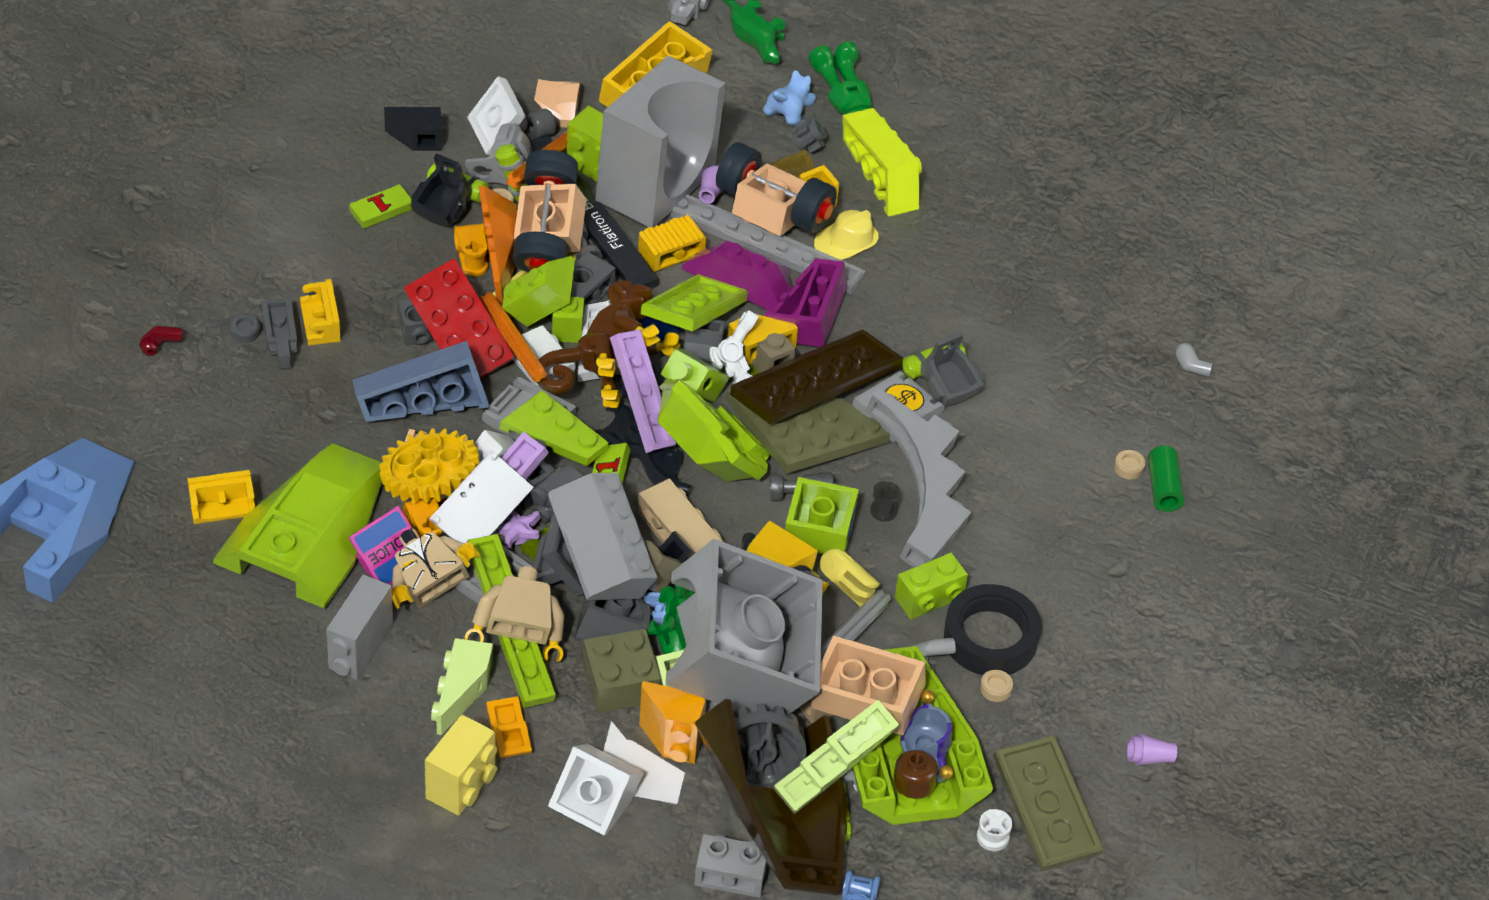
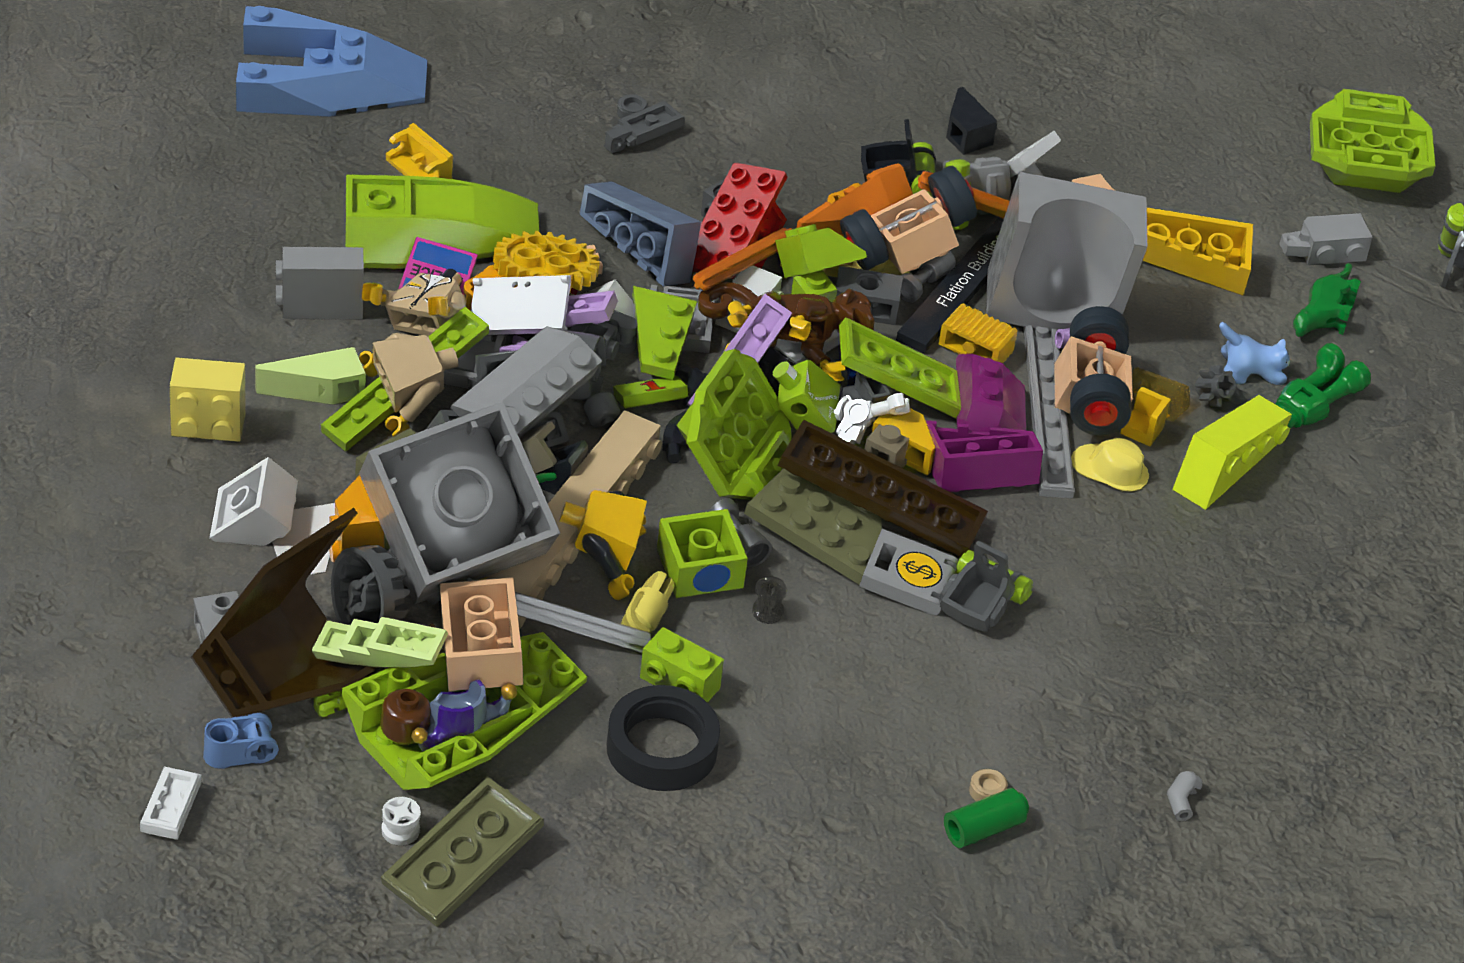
camera: 60 degrees right, 5 degrees down
dark red arm [139,325,182,356] -> none
yellow hinge [300,279,340,346] -> none
lime tile [349,184,412,229] -> none
light orange slope [486,696,532,759] -> none
light grey arch [865,388,971,568] -> none
light grey arm [913,638,956,662] -> none
tan tile [980,670,1013,702] -> none
lavender cone [1127,733,1177,766] -> none

